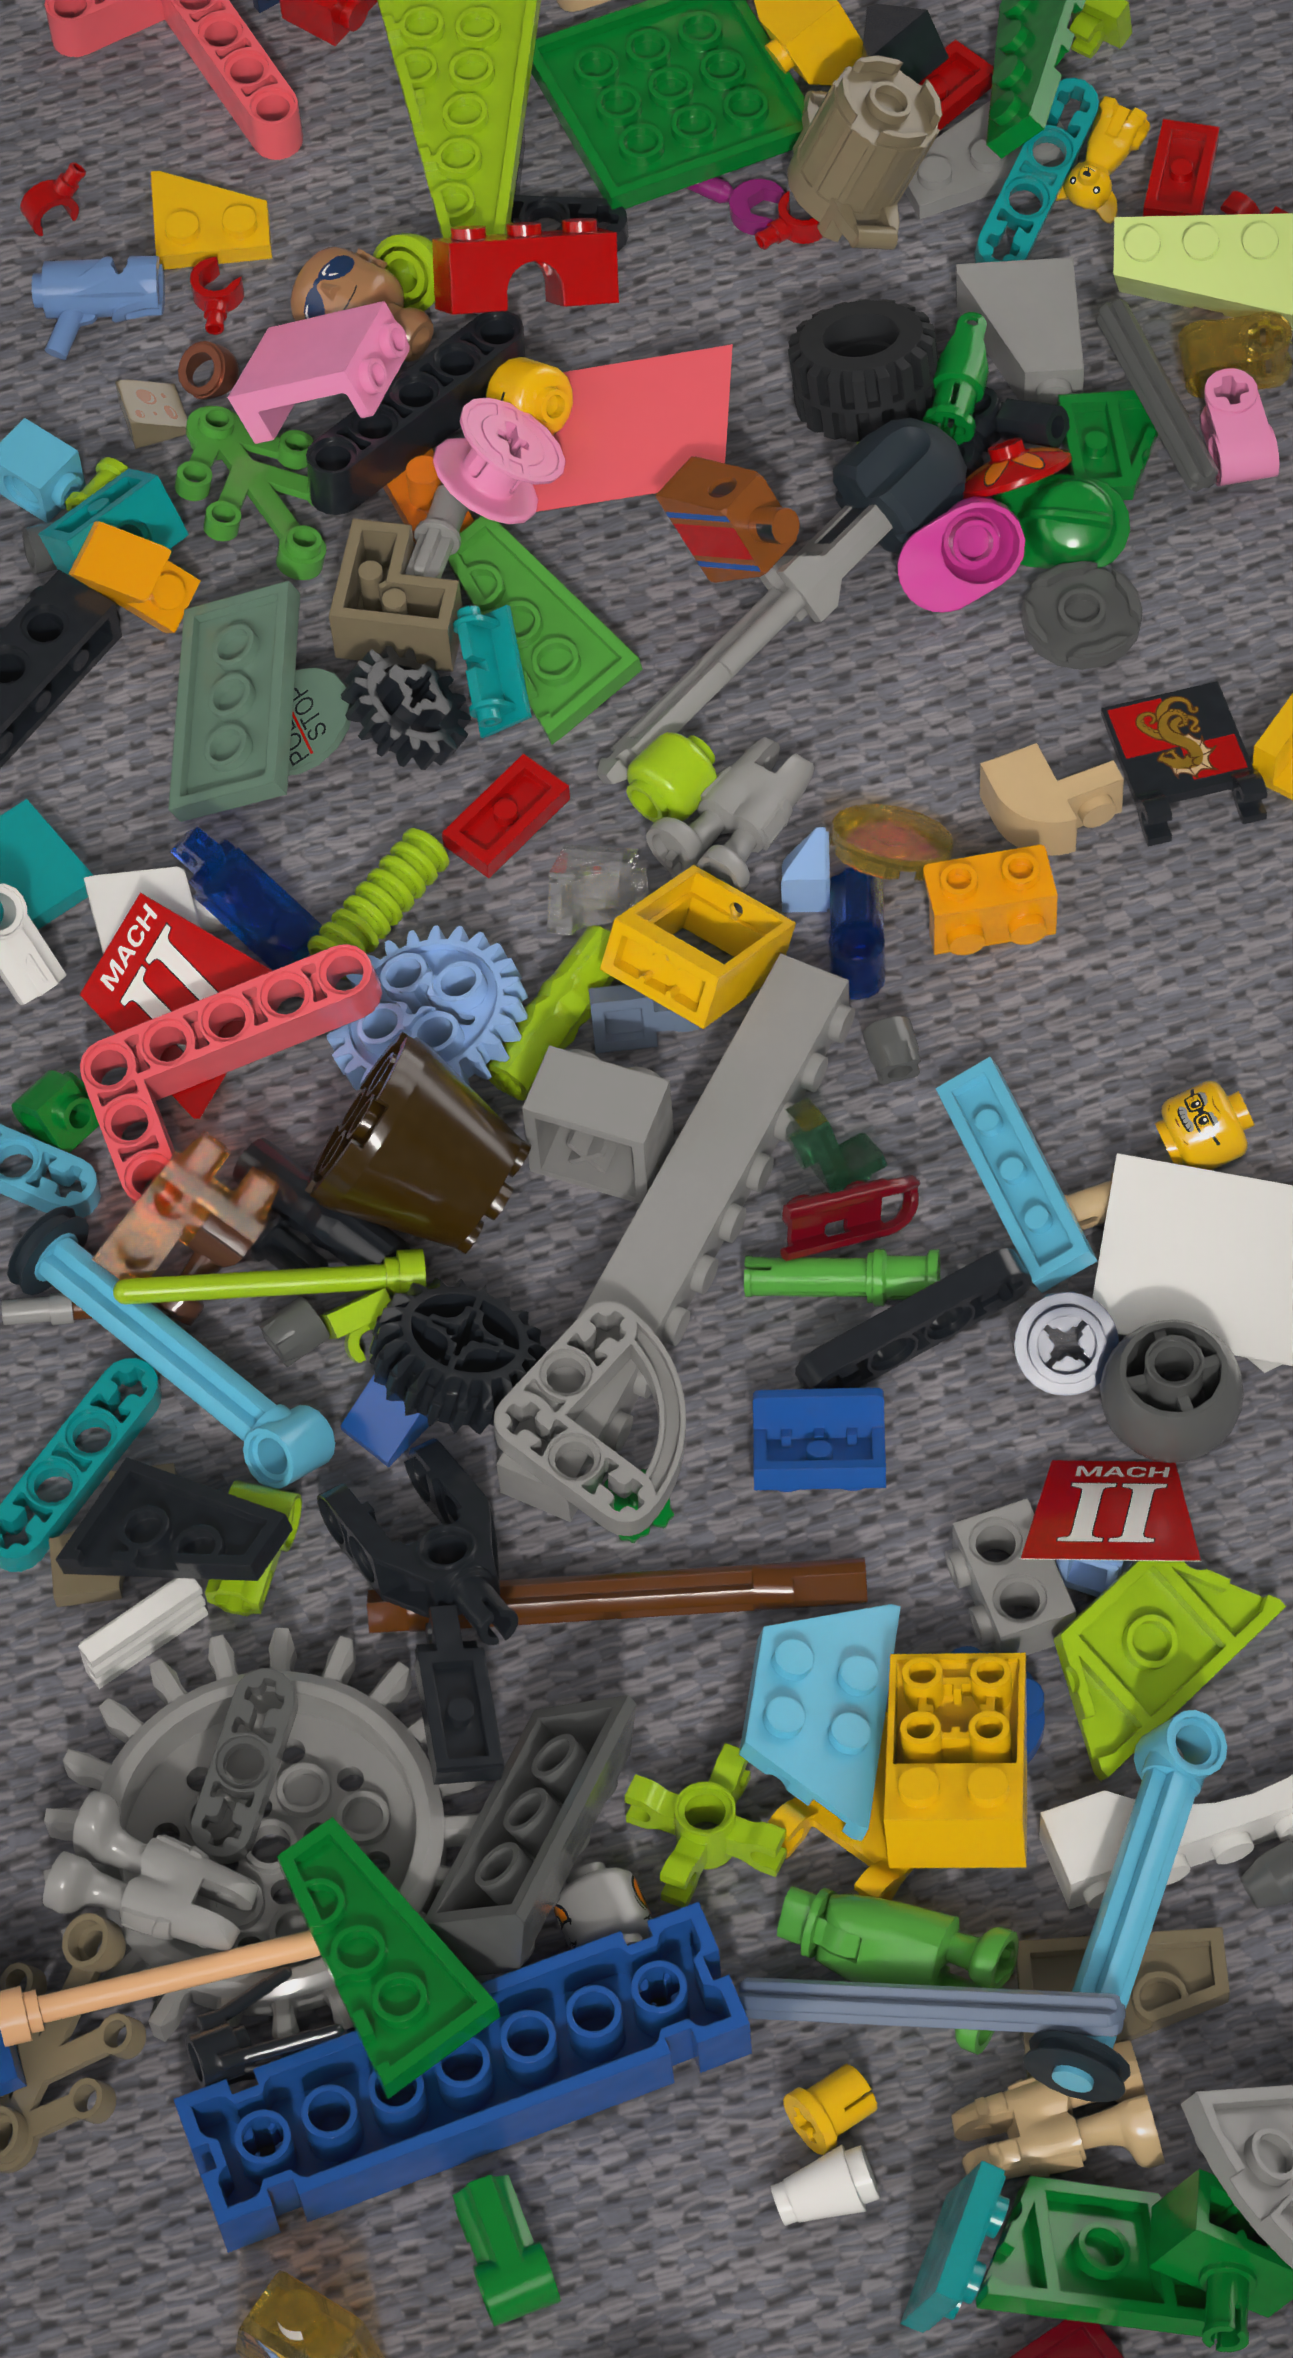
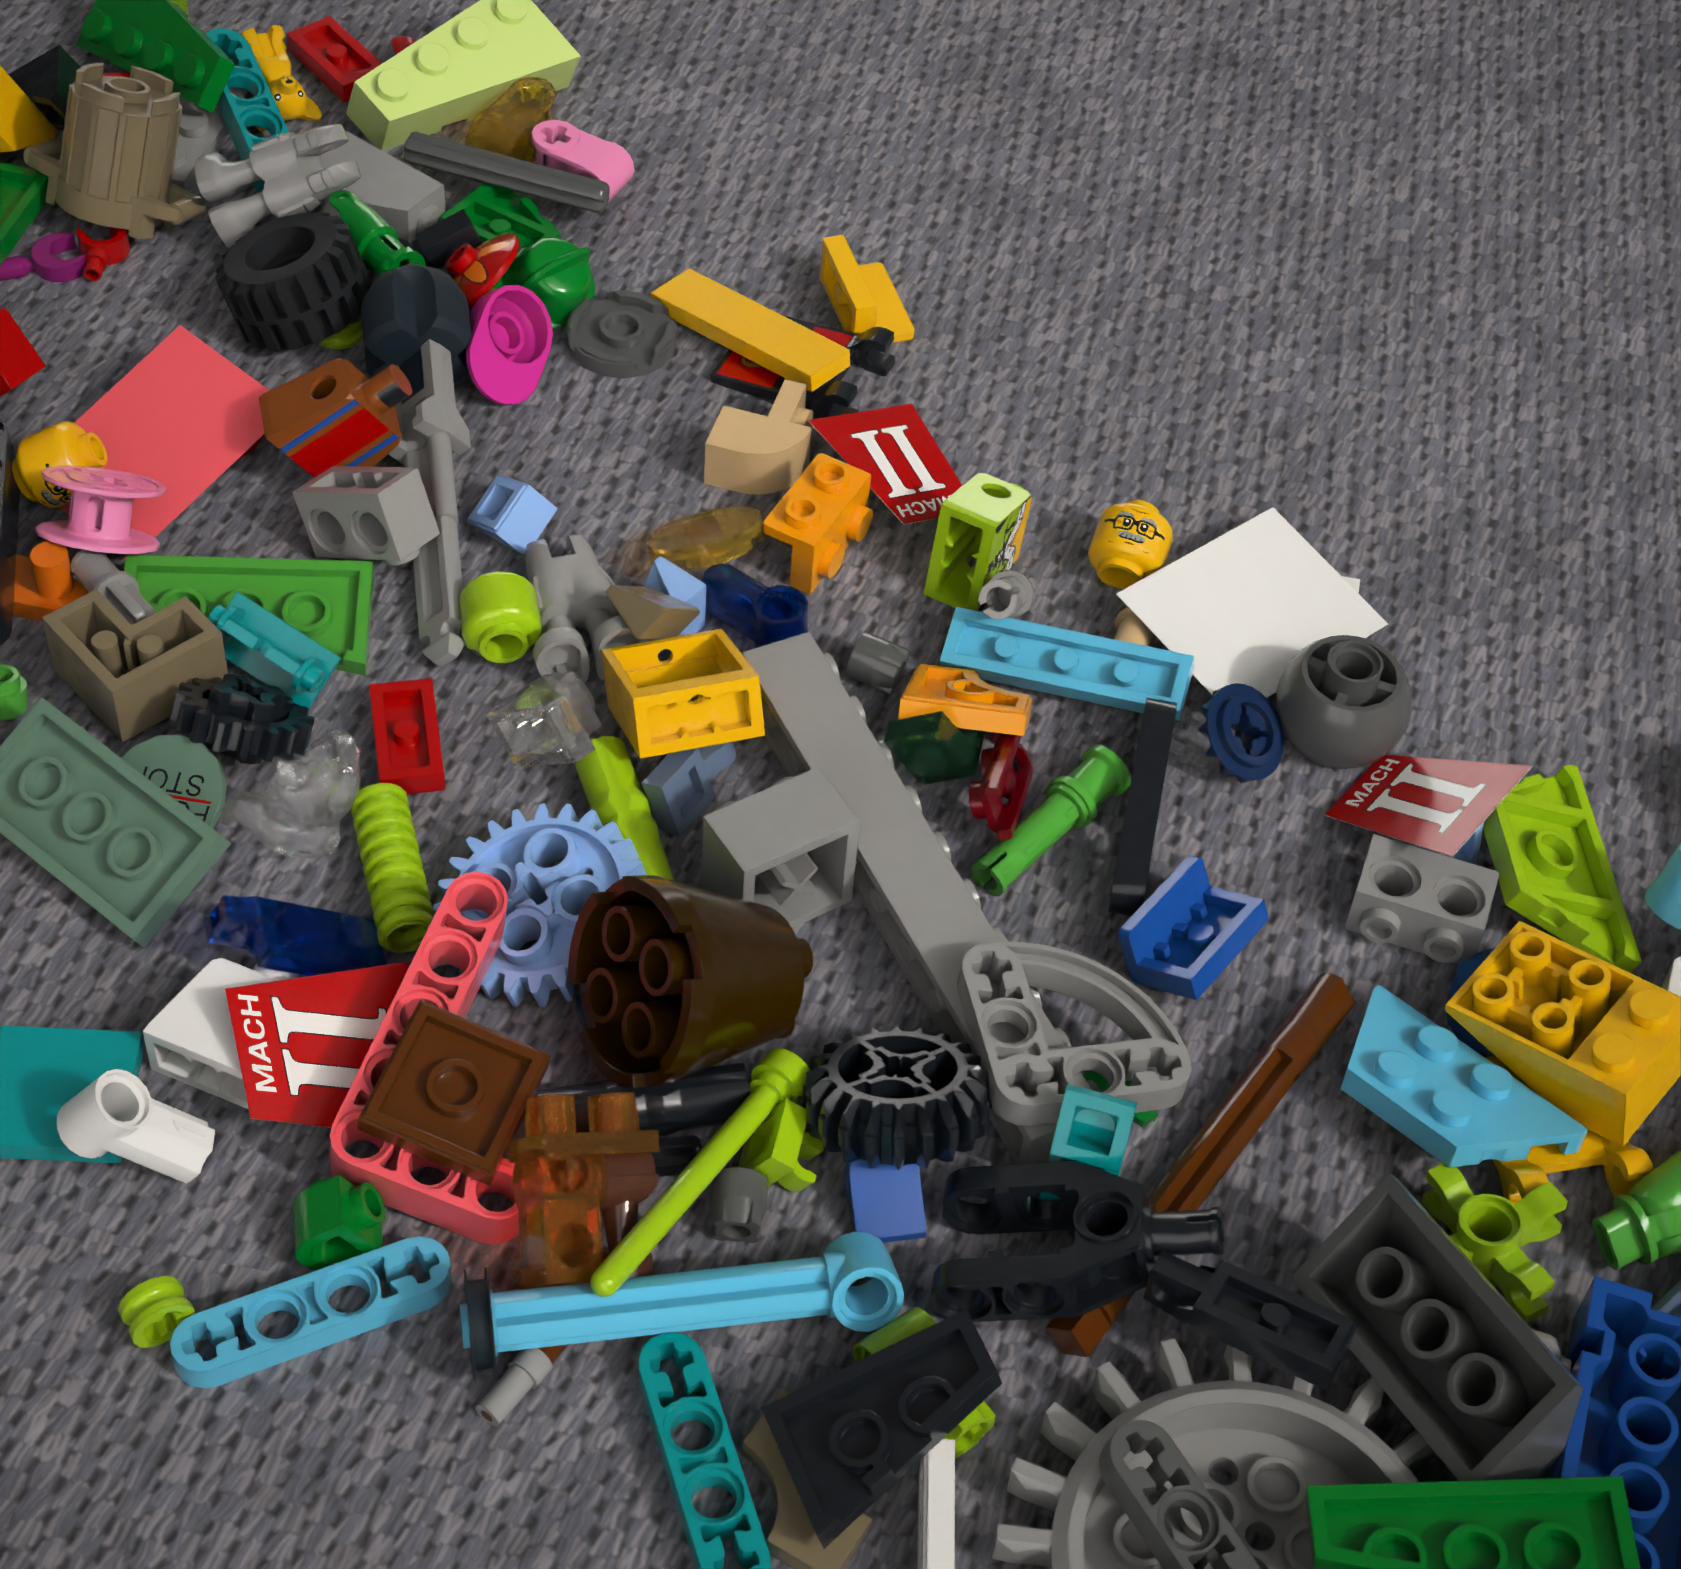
camera: 60 degrees left, 10 degrees down
none -> light grey piece [195,124,361,248]
none -> clear hair [220,731,361,859]
none -> light grey brick [292,466,440,565]
none -> reddish brown tile [357,999,551,1186]
none -> light blue slope [467,474,558,555]
none -> dark tan slope [606,585,700,639]
none -> yellow tile [651,268,851,392]
none -> red sticker [808,403,963,525]
none -> light orange tile [898,664,1033,736]
none -> lime torso [923,473,1032,612]
none -> light grey axle [979,570,1038,619]
none -> teal slope [1039,1084,1137,1200]

